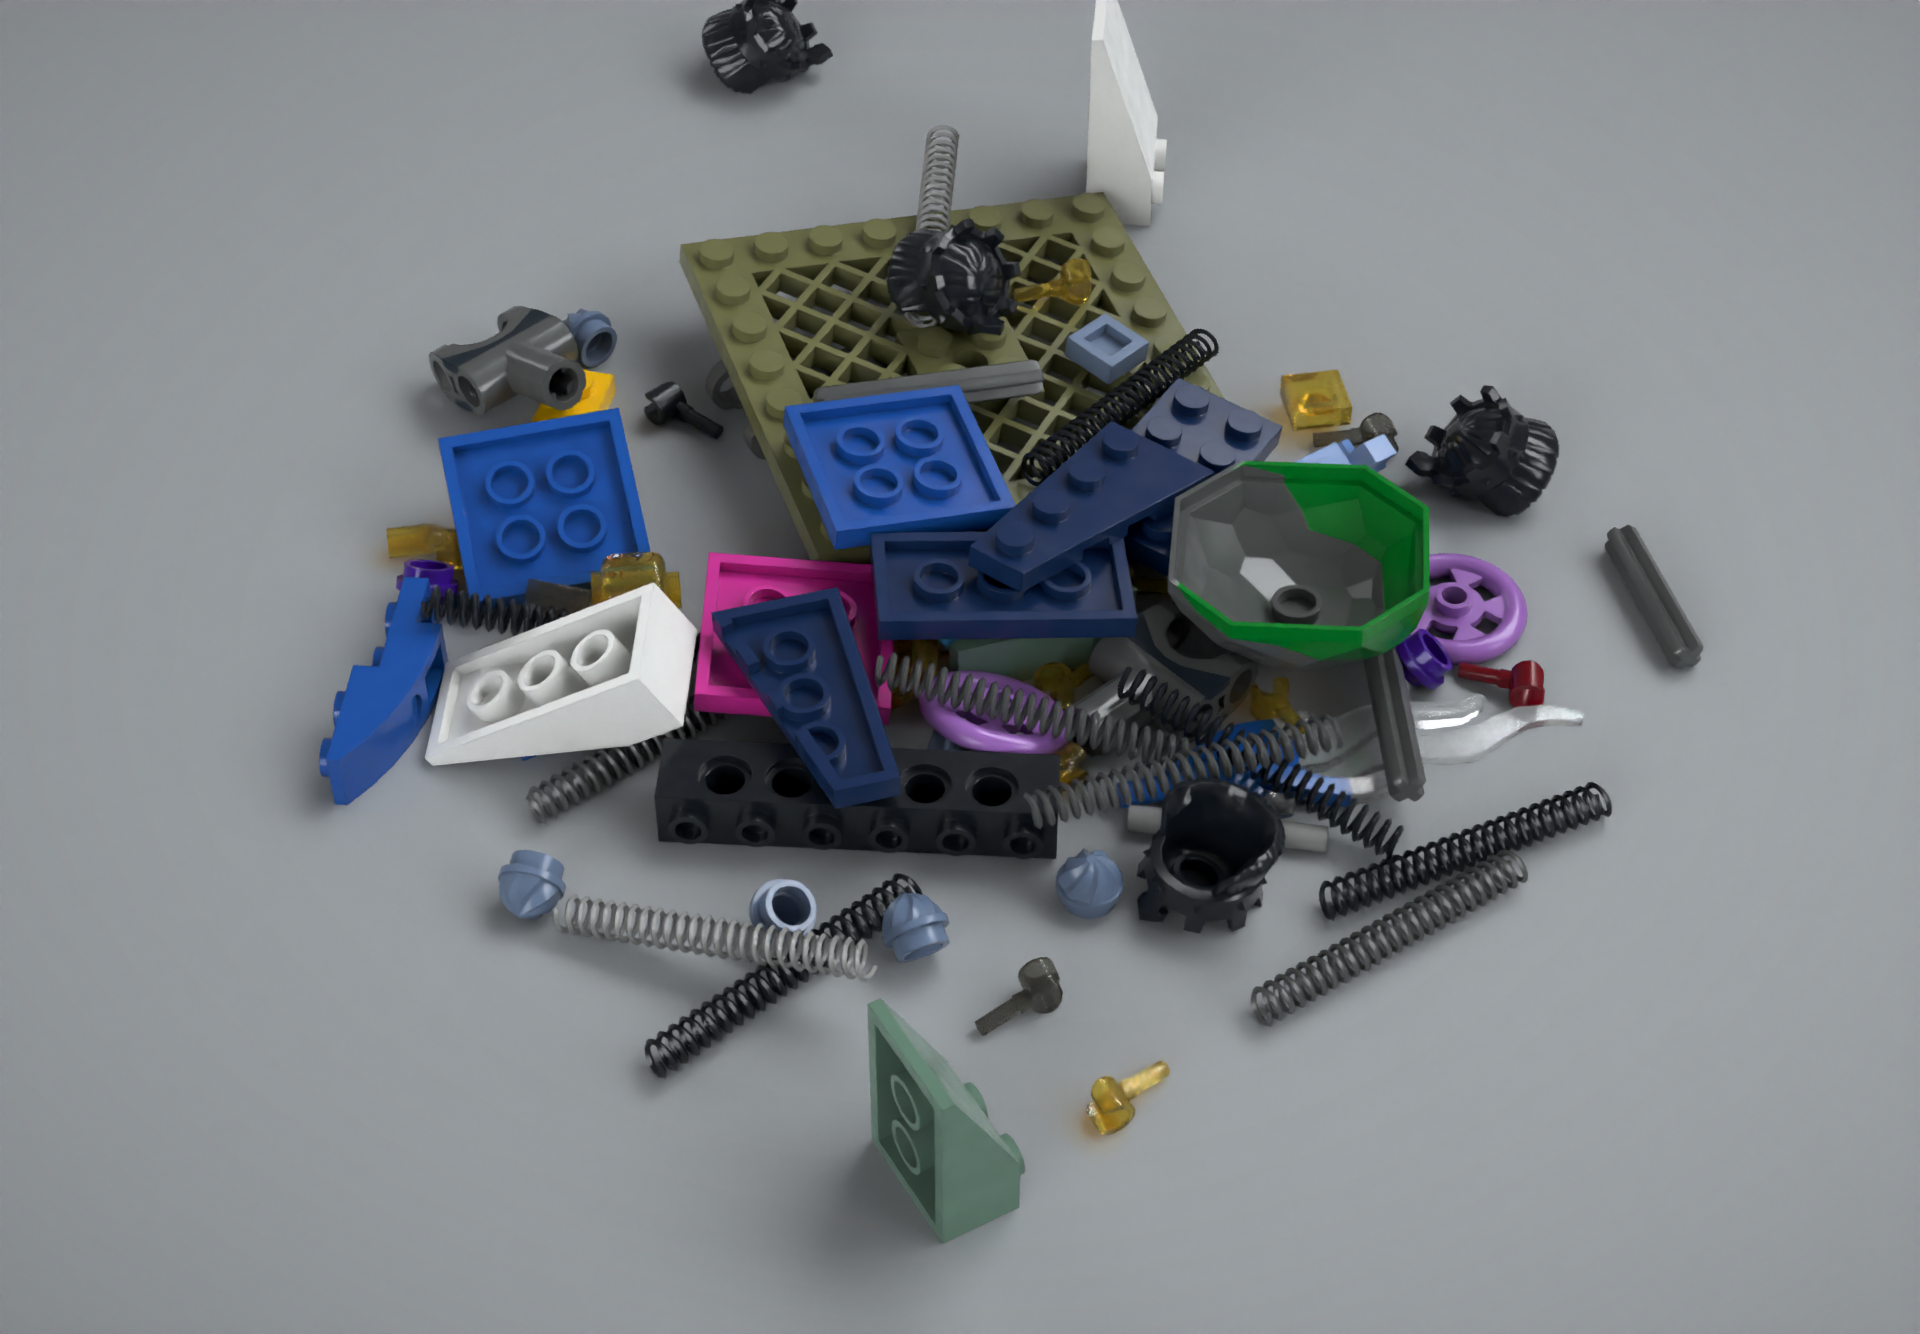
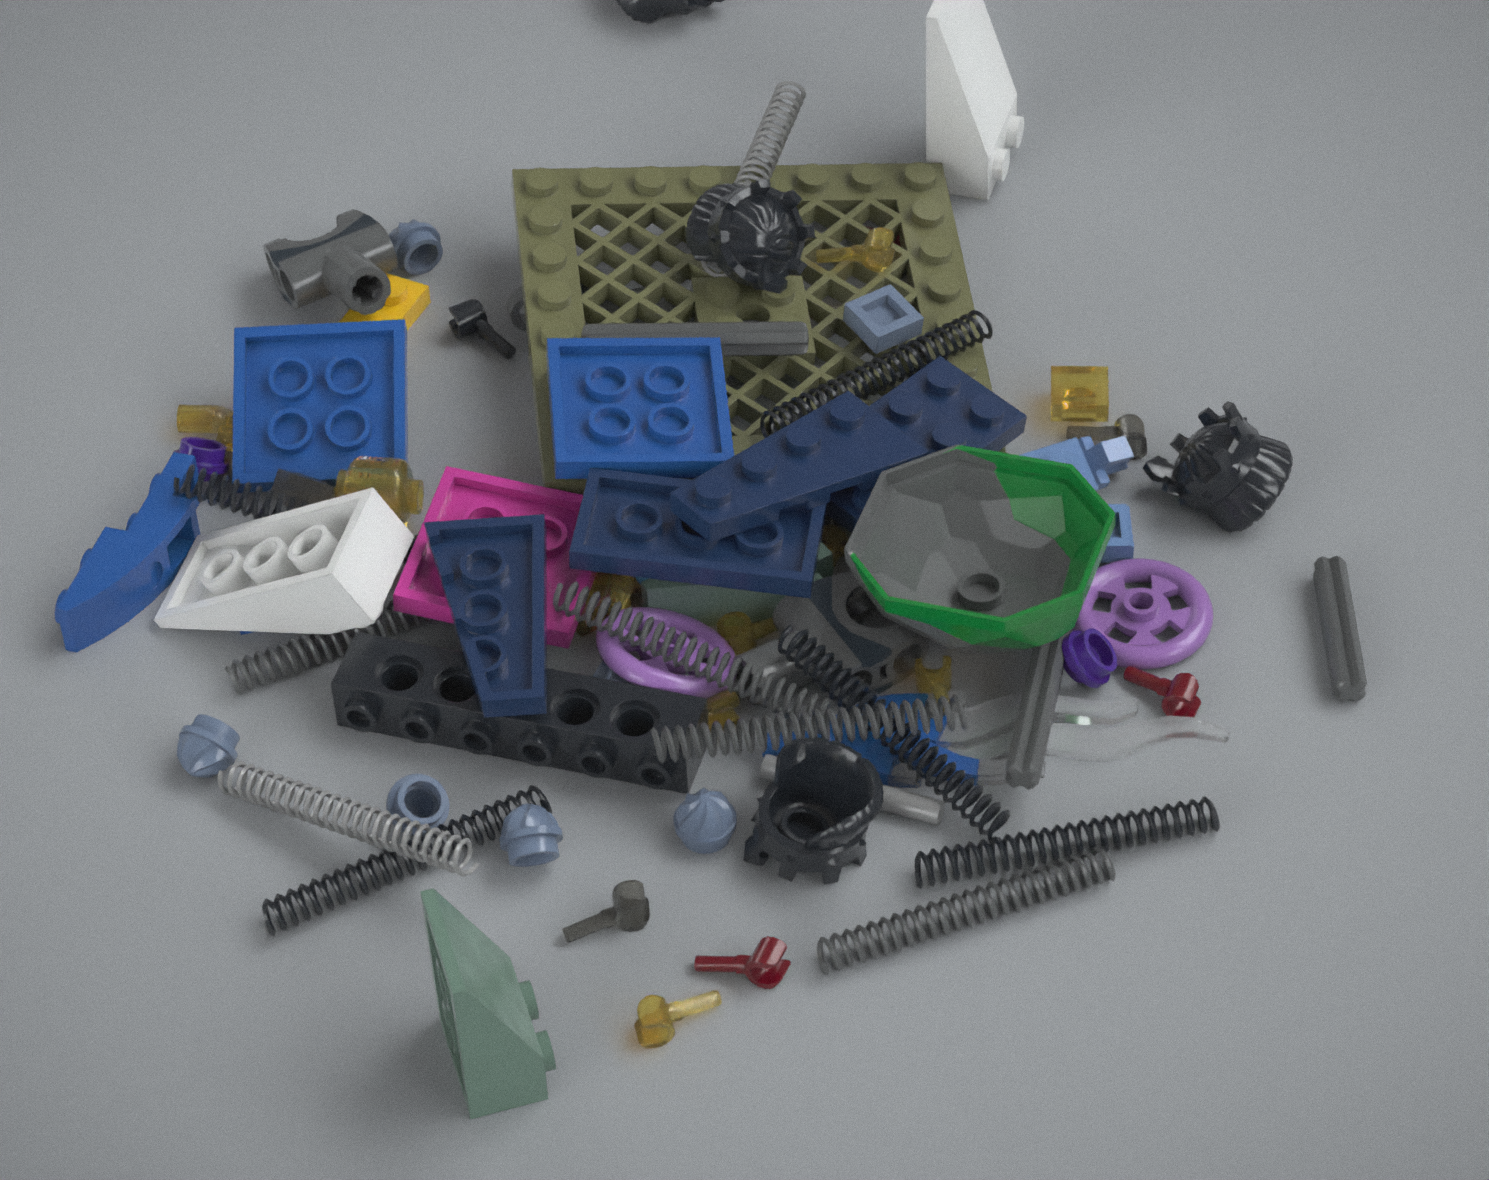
camera: 15 degrees right, 0 degrees up
none -> dark red hand [694,936,791,989]

